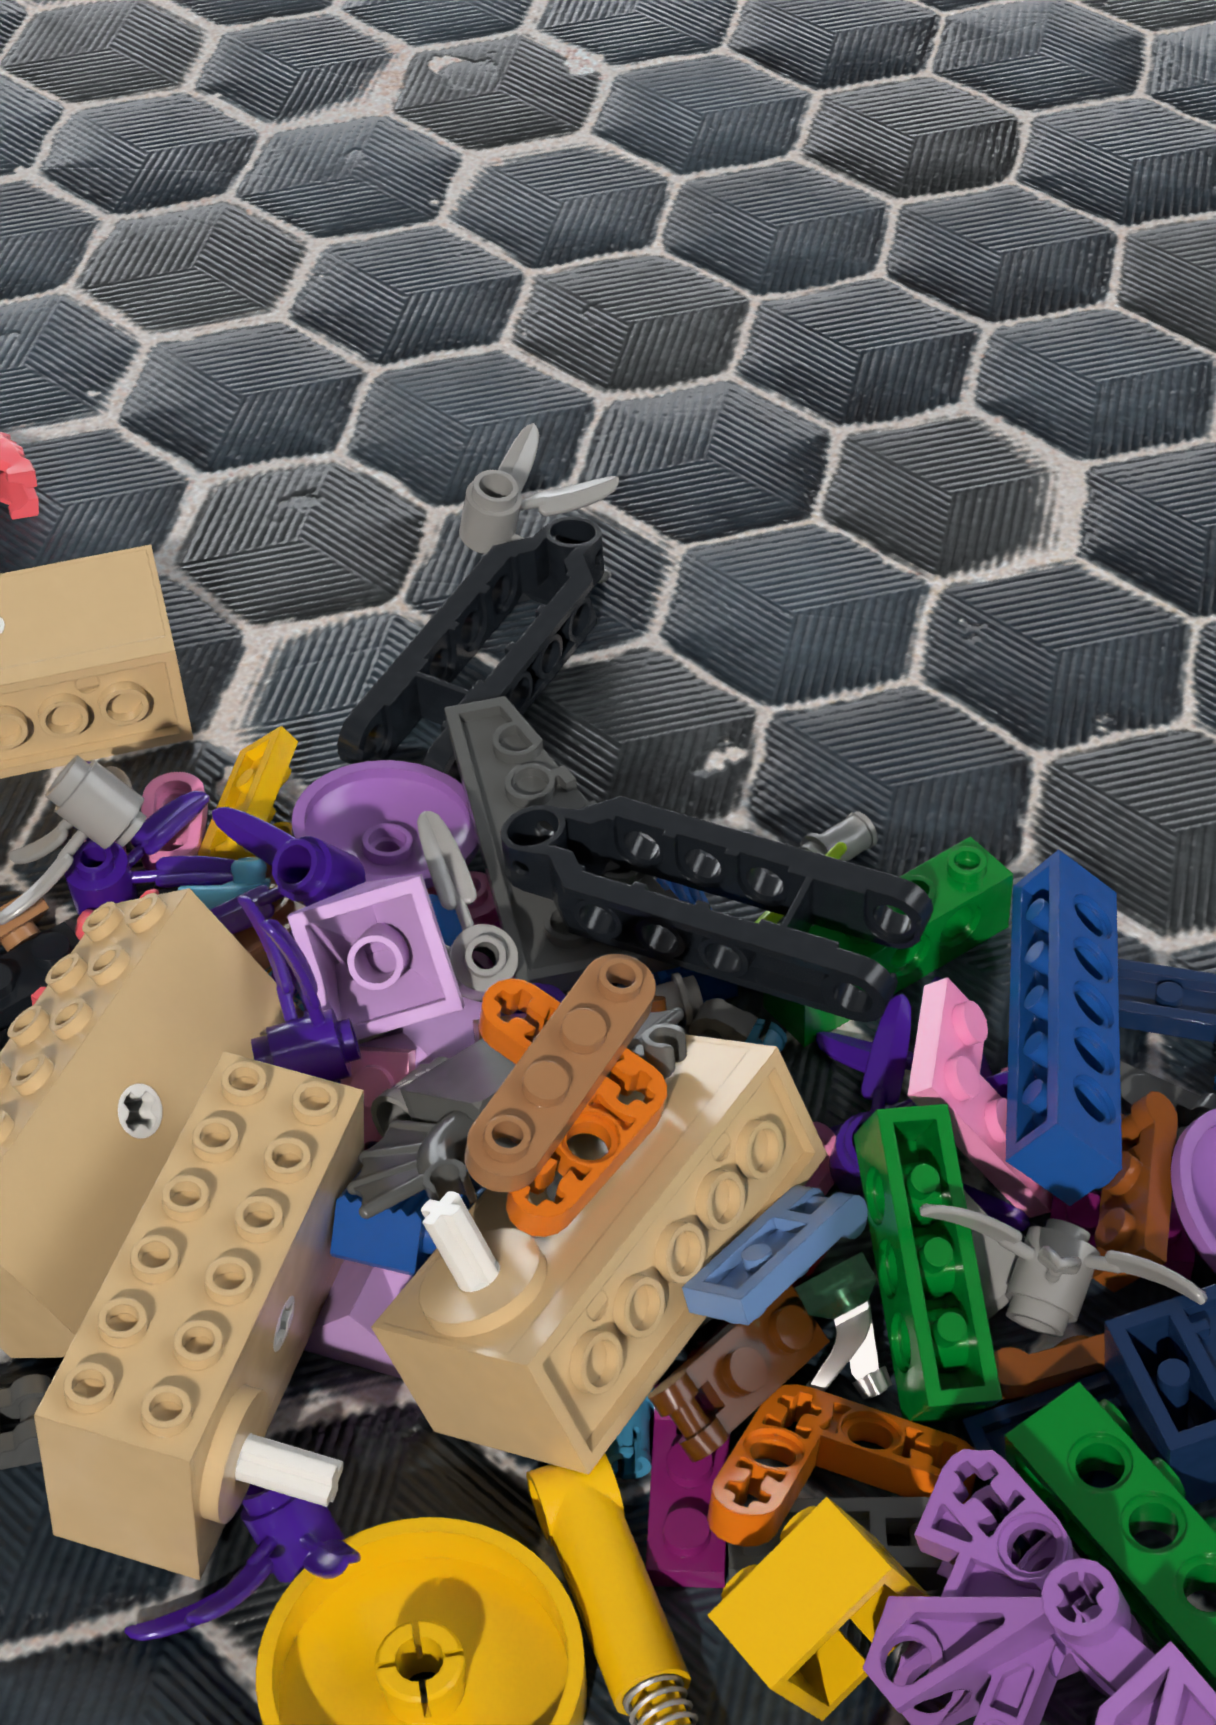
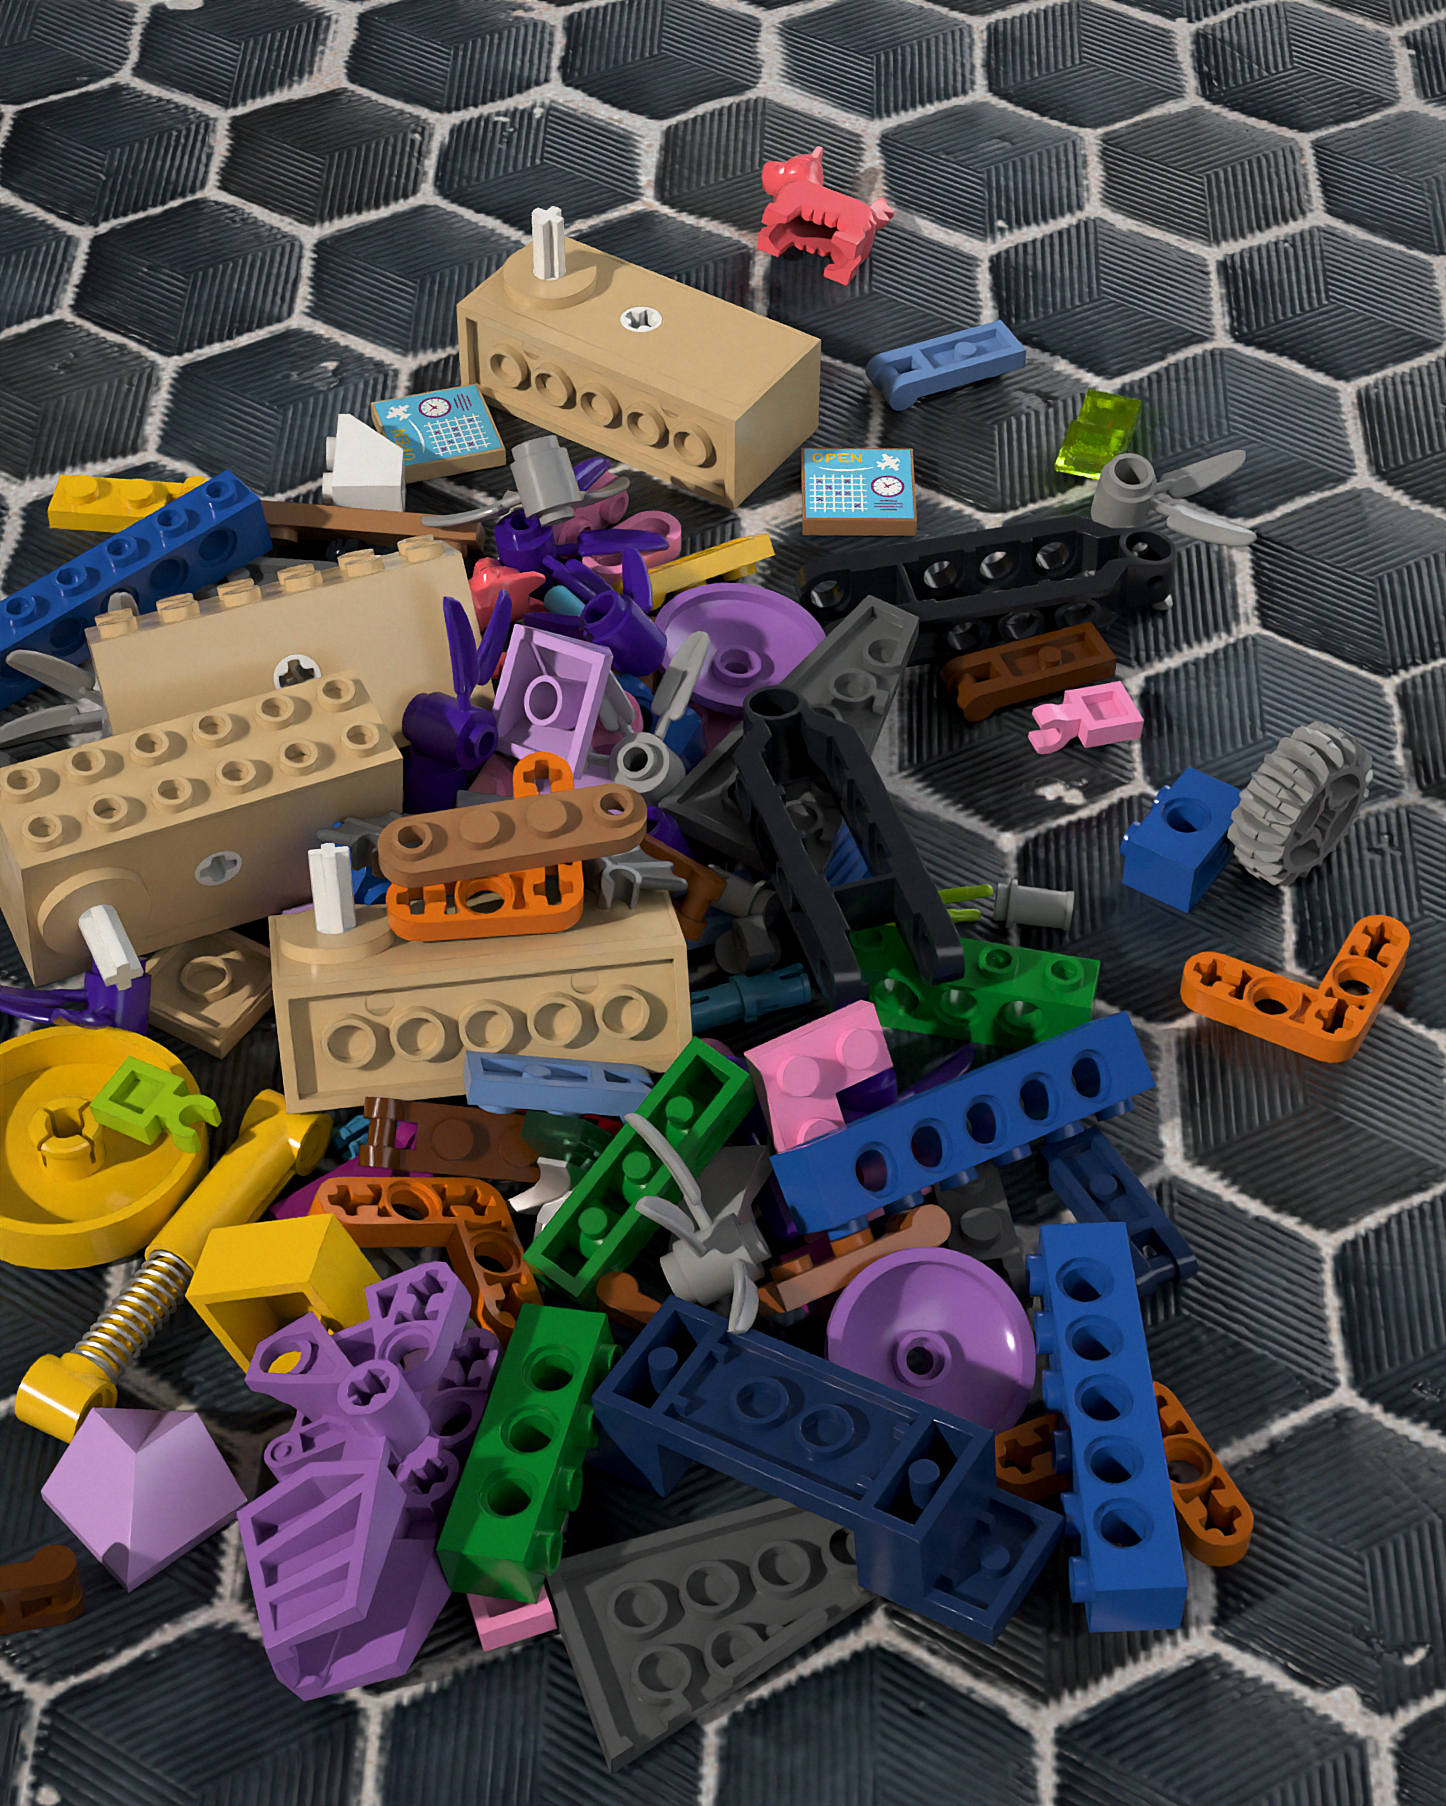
camera: 45 degrees right, 0 degrees up
none -> lime plate [89,1056,222,1153]
none -> tan tile [145,929,274,1059]
none -> tile [801,448,917,536]
none -> medium blue plate [865,320,1026,411]
none -> reddish brown plate [939,621,1117,722]
none -> bright pink plate [1028,681,1144,754]
none -> clear neon green slope [1055,388,1142,480]
none -> blue brick [1120,766,1243,914]
none -> orange beam [1180,915,1411,1063]
none -> light grey gear [1227,721,1373,887]

